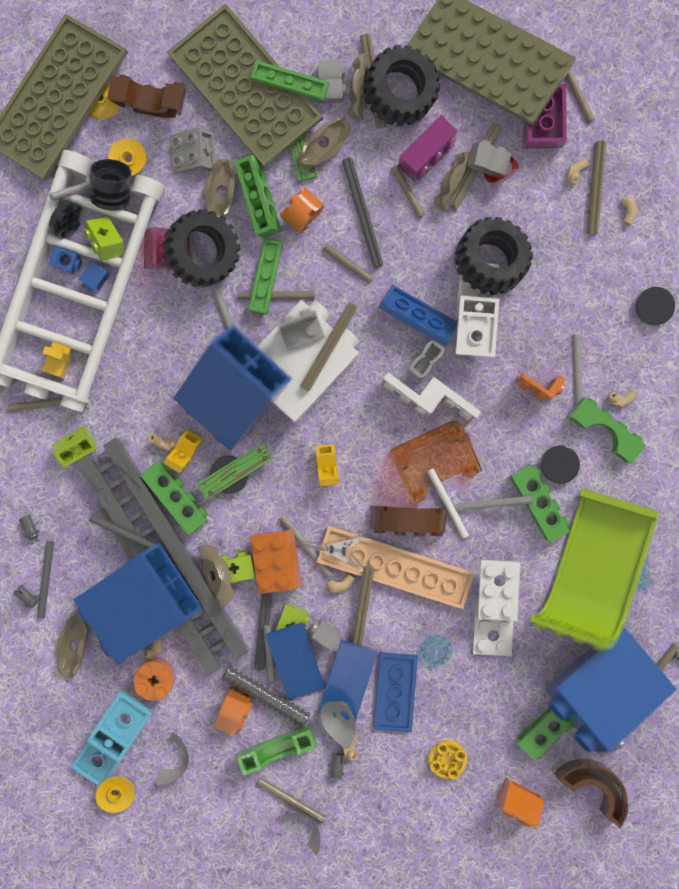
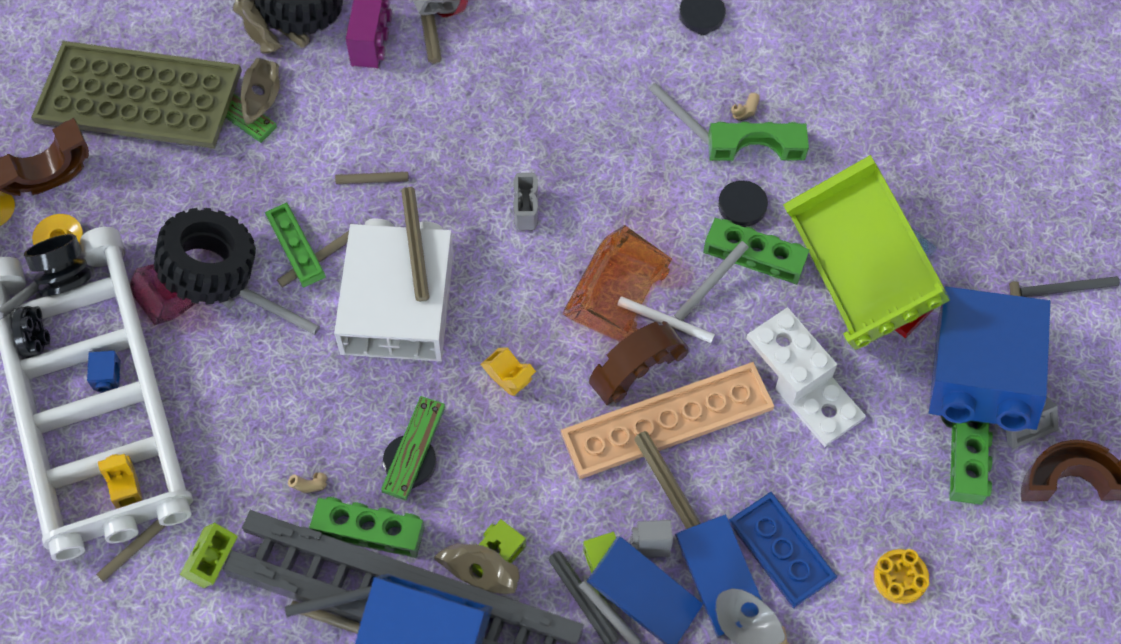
camera: 35 degrees left, 25 degrees down
blue brick [49,246,82,275] -> none
lime brick [84,216,123,261] -> none
yellow brick [164,429,204,473] -> none
light grey bracket [170,127,216,173] -> none
blue brick [173,325,292,451] -> none
dark tan piece [205,159,235,218] -> none
bright green brick [235,155,282,238] -> none
bright green tile [250,60,330,102] -> none
orange brick [250,529,302,594] -> none
light grey bracket [277,308,324,351] -> none
orange brick [279,187,324,234] -> none
light grey bar [279,514,333,578] -> none
piece [295,534,366,572] -> none
light grey brick [318,60,346,103] -> none
tan arm [327,573,355,594] -> none
dark grey axle [342,157,383,268] -> none
blue tile [378,285,458,347] -> none
white bracket [382,373,481,420] -> none
dark tan bar [391,165,425,218] -> none
clear light blue gear [421,635,452,666] -> none
dark tan piece [434,151,471,212] -> none
black tyre [455,217,533,295] -> none
white bracket [455,263,500,358] -> none
orange slope [496,778,544,828] -> none
orange bracket [515,373,566,402] -> none

